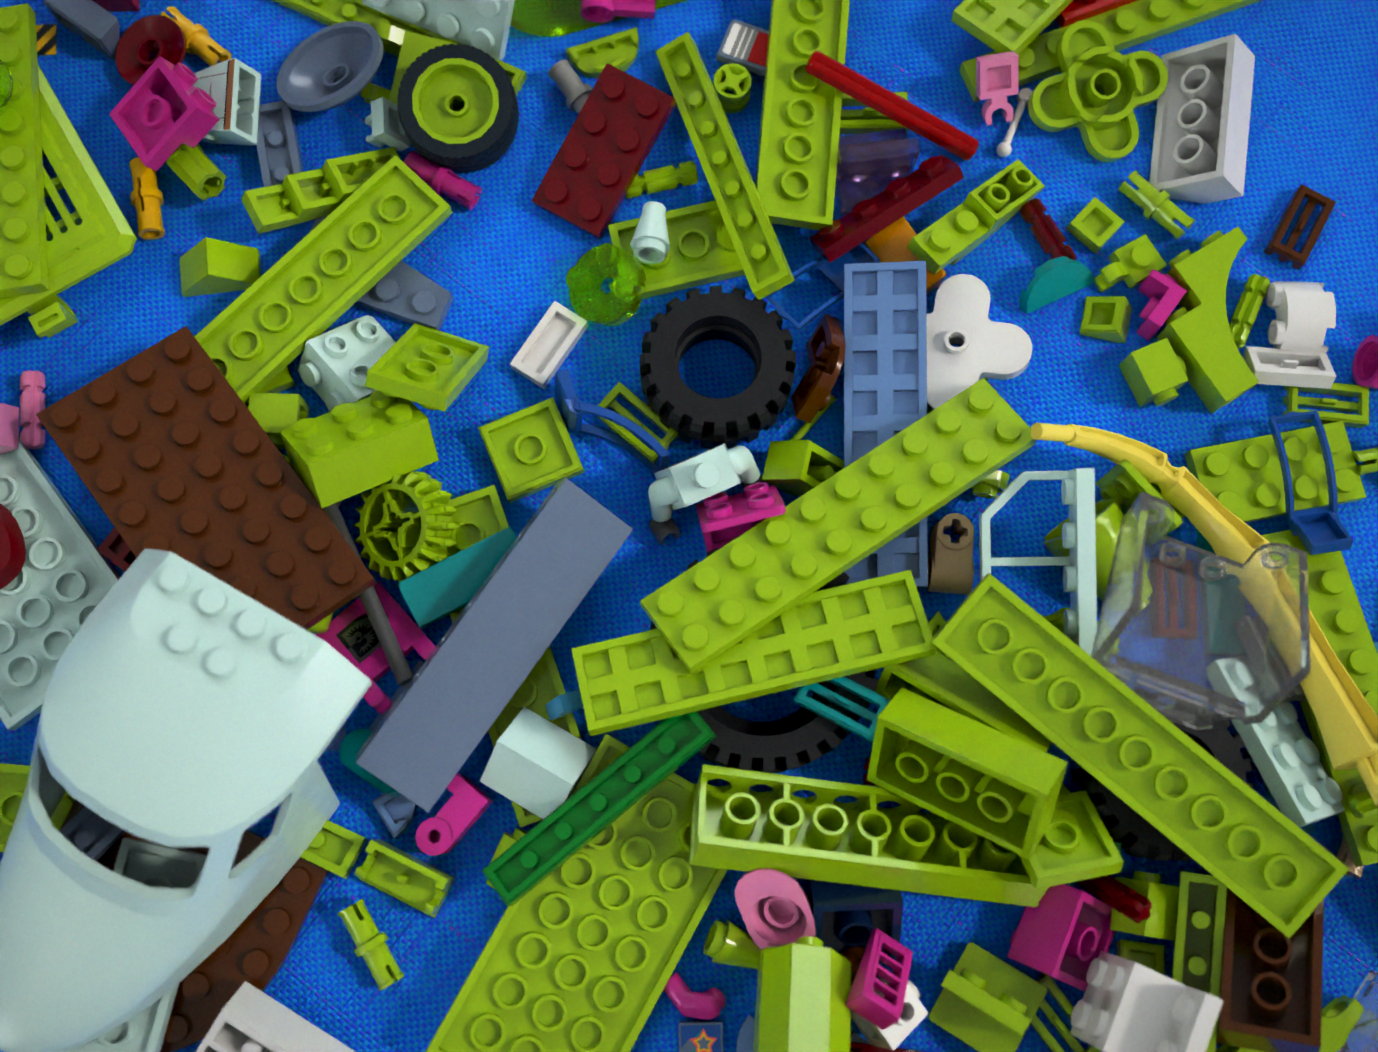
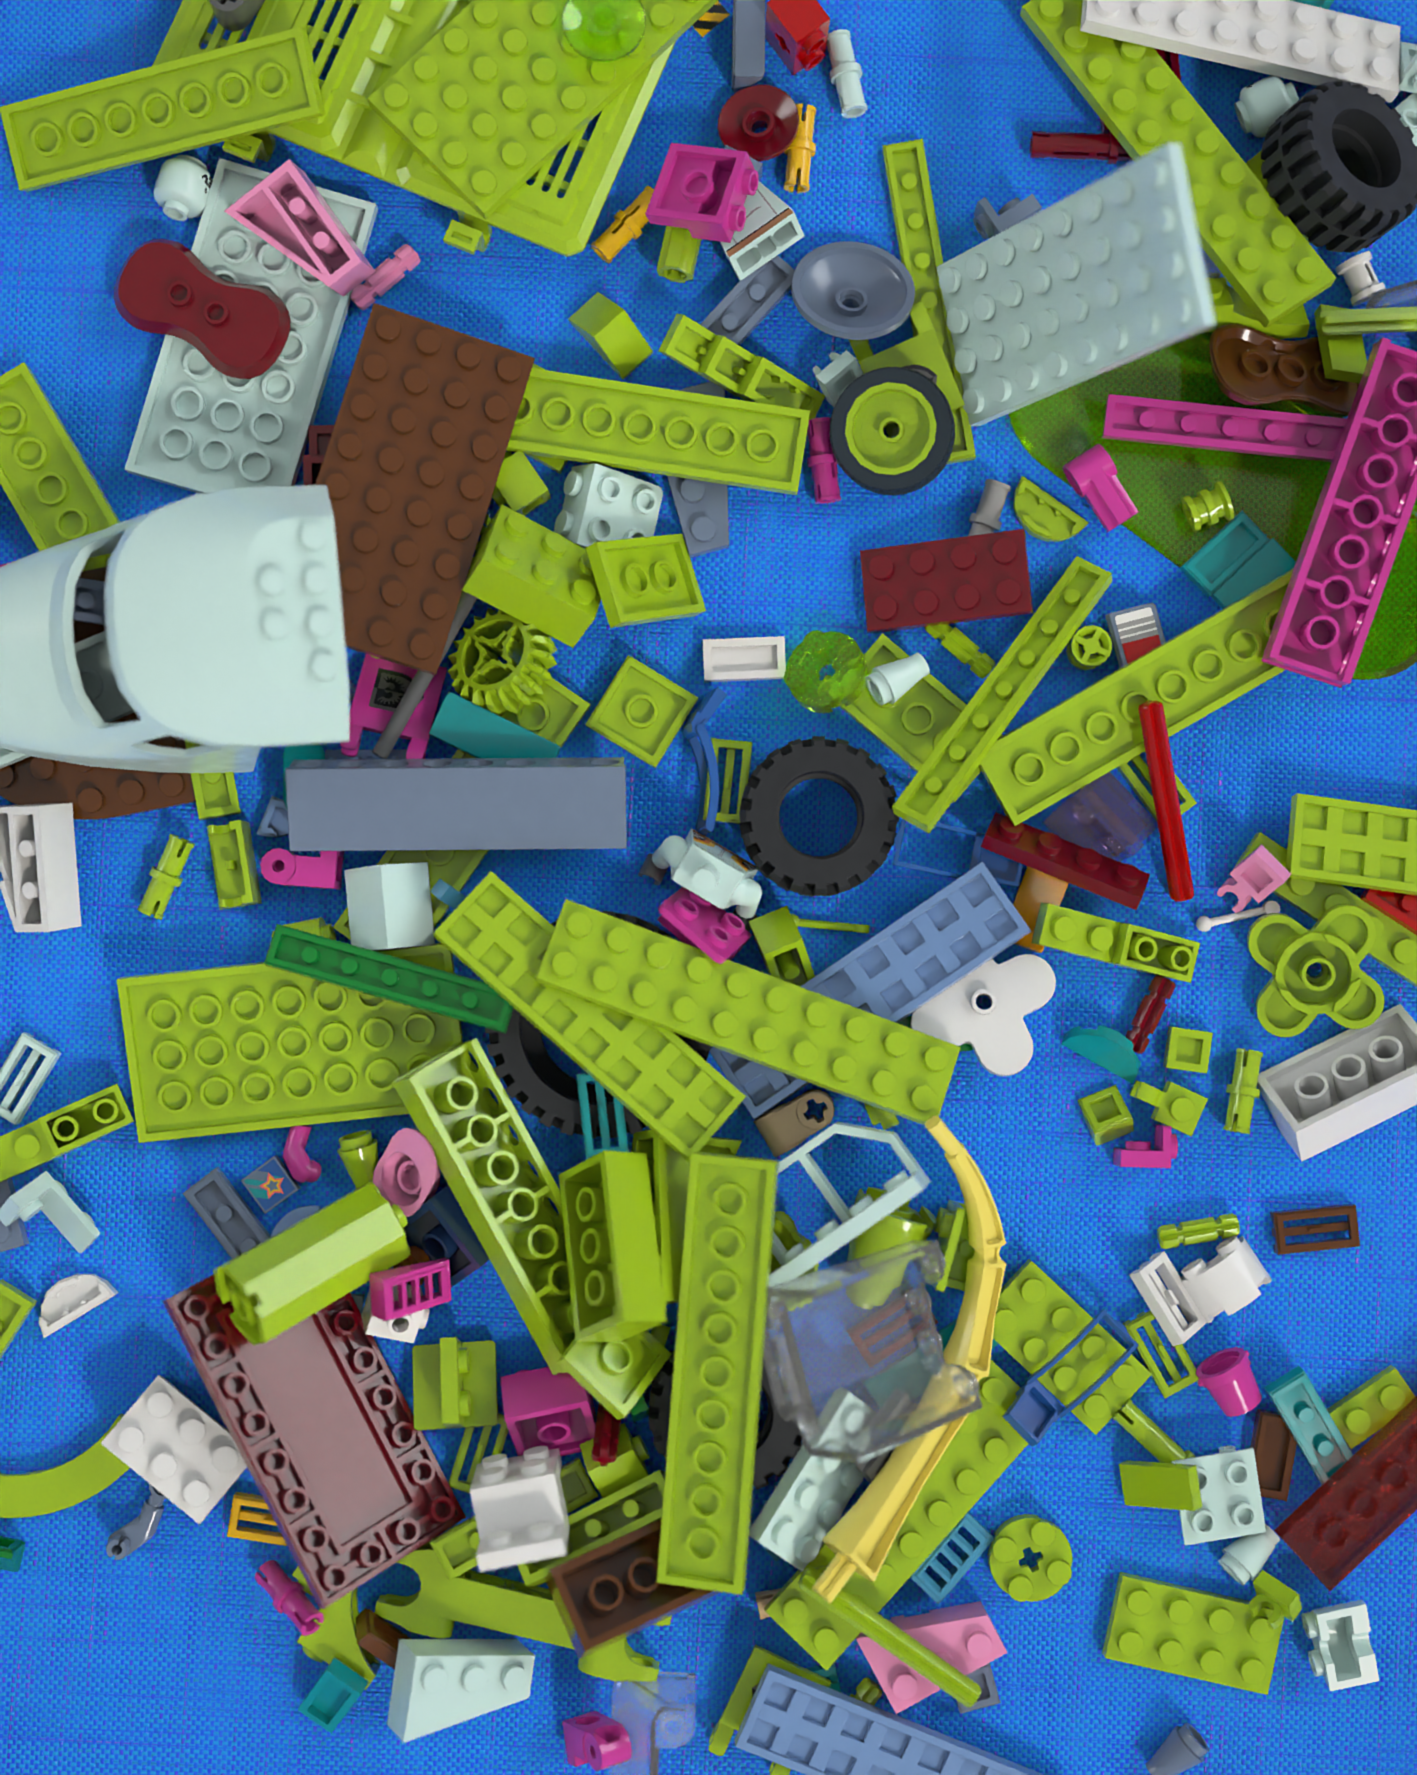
camera: 50 degrees right, 10 degrees up
reddish brown plate [791,314,845,423] -> none
lime brick [1119,338,1189,407] -> none
lime arch [1156,227,1259,414] -> none

